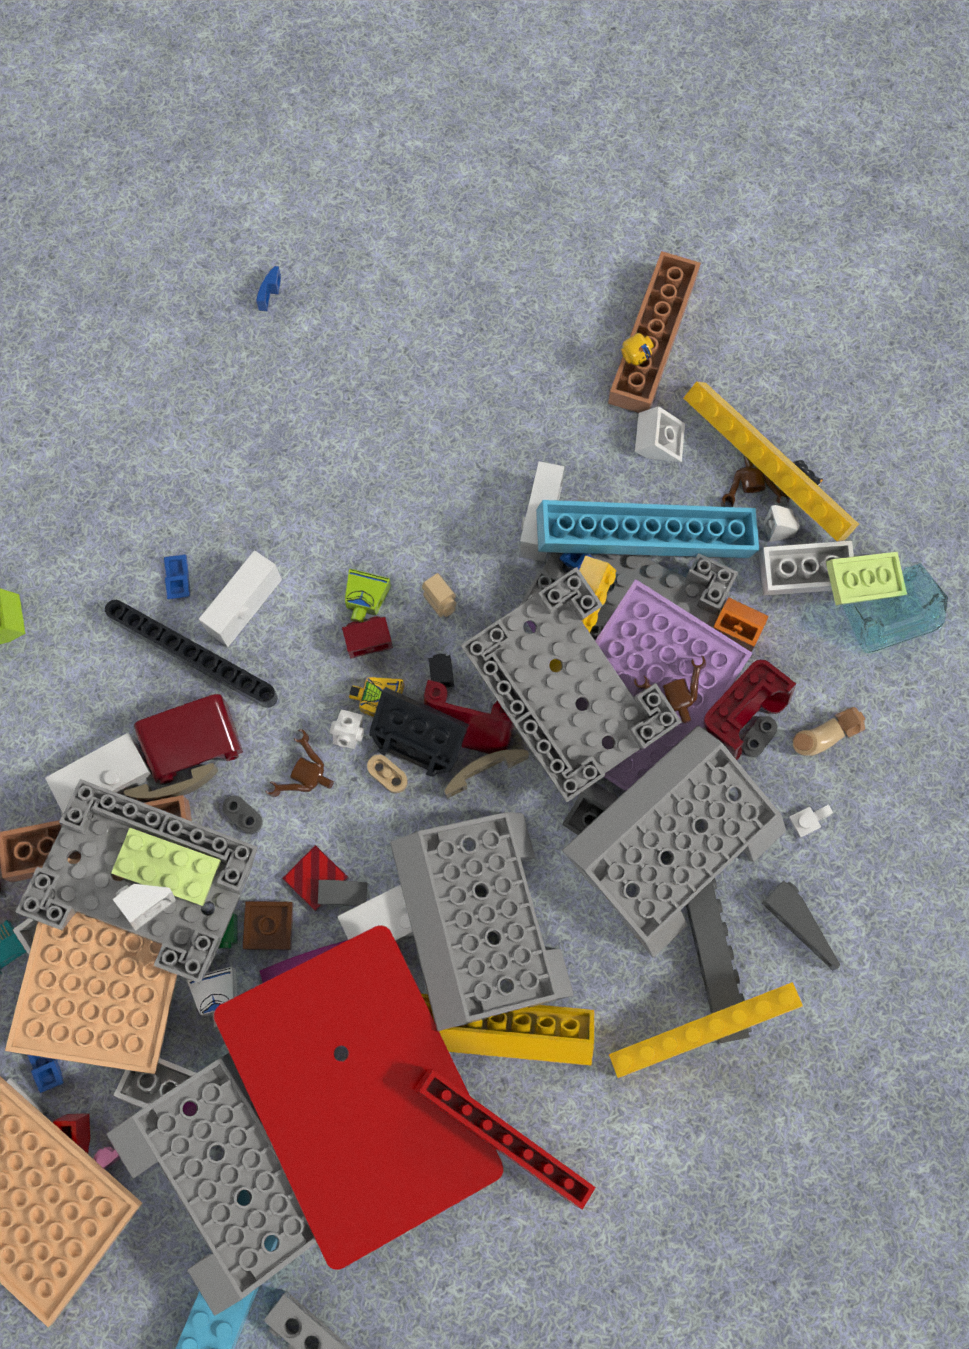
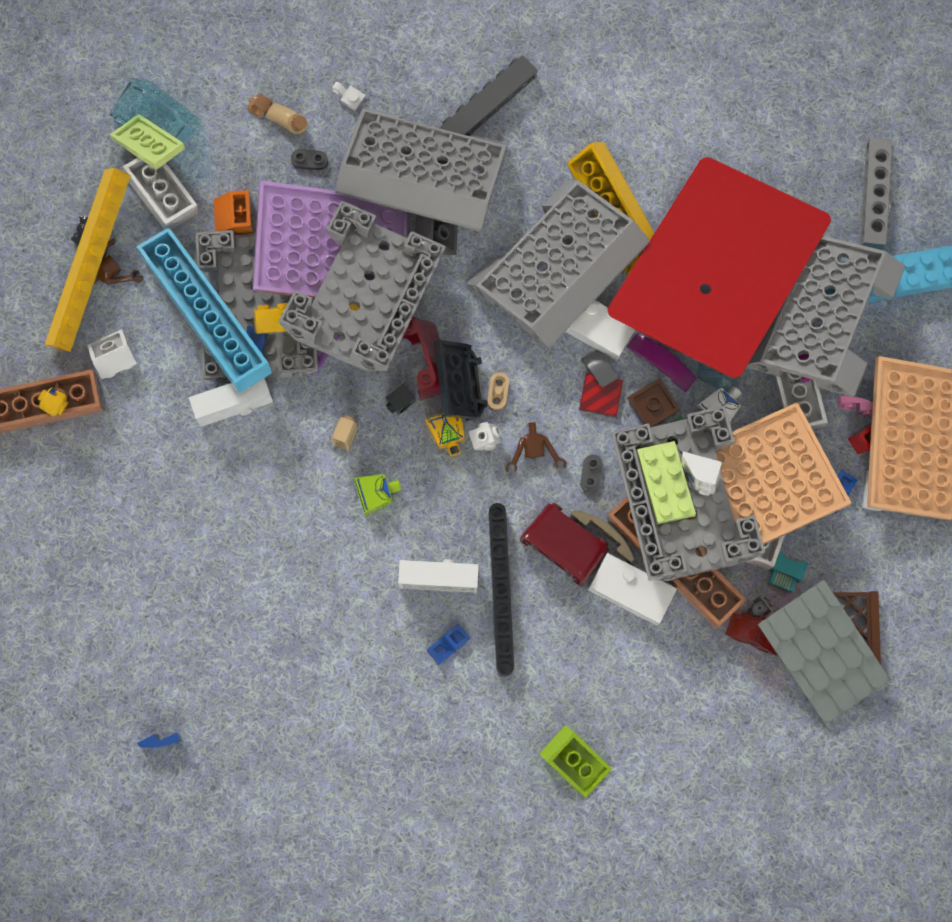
camera: 130 degrees left, 5 degrees up
dark red brick [342,616,393,659] -> none
red brick [414,1069,596,1210] -> none
dark tan slope [444,749,529,799] -> none
yellow brick [609,982,803,1078] -> none
reddish brown piece [634,655,707,724] -> none
dark red windscreen [704,659,797,760] -> none
dark grey slope [762,881,840,971] -> none
white slope [764,505,800,542] -> none

